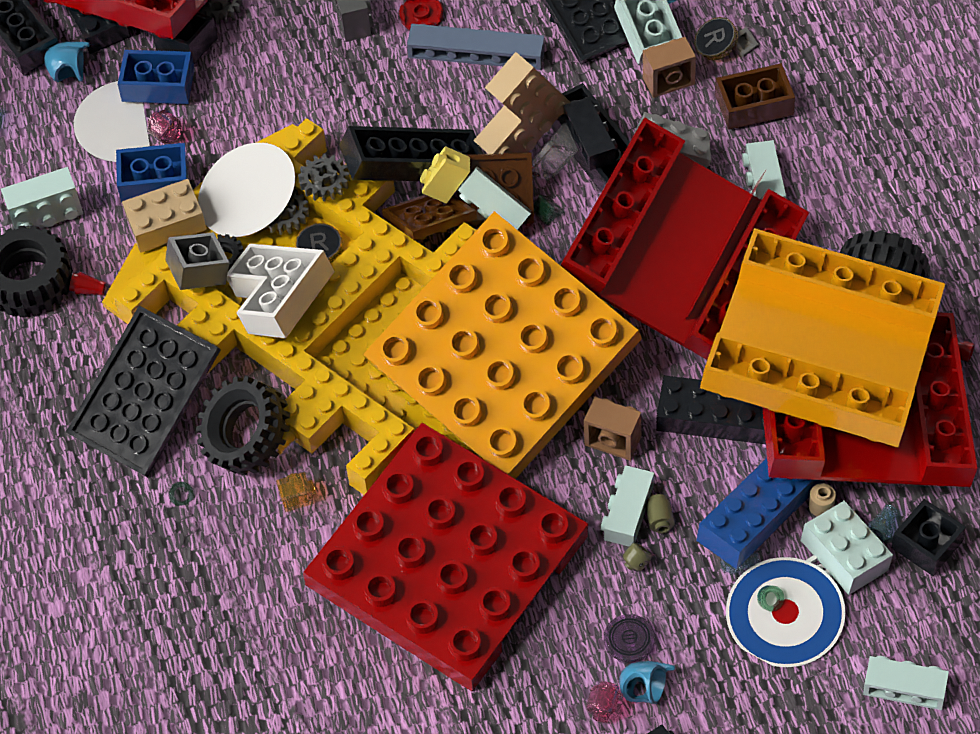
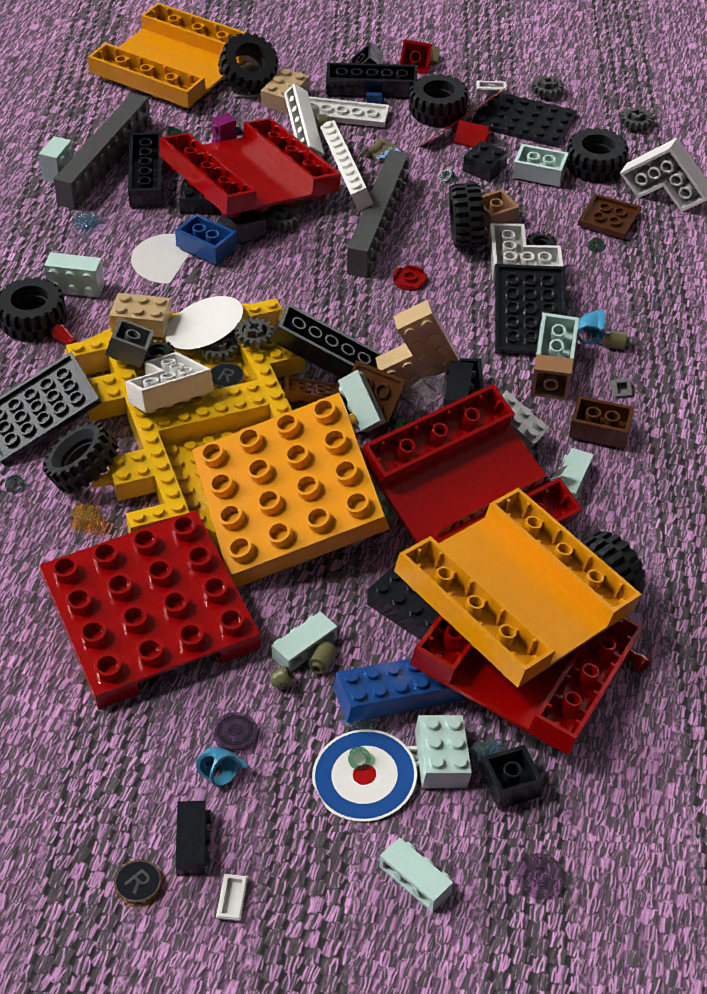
camera: 25 degrees right, 10 degrees down
dark azure piece [44,42,90,82] -> none
blue brick [116,143,190,203] -> none
clear pink head [148,110,182,144] -> none
sand blue brick [407,24,545,70] -> none
light yellow brick [420,146,470,204] -> none
medium nougat brick [584,397,641,461] -> none
clear pink head [586,681,623,723] -> none
tile [694,17,738,61] -> none
tan brick [809,484,836,516] -> none

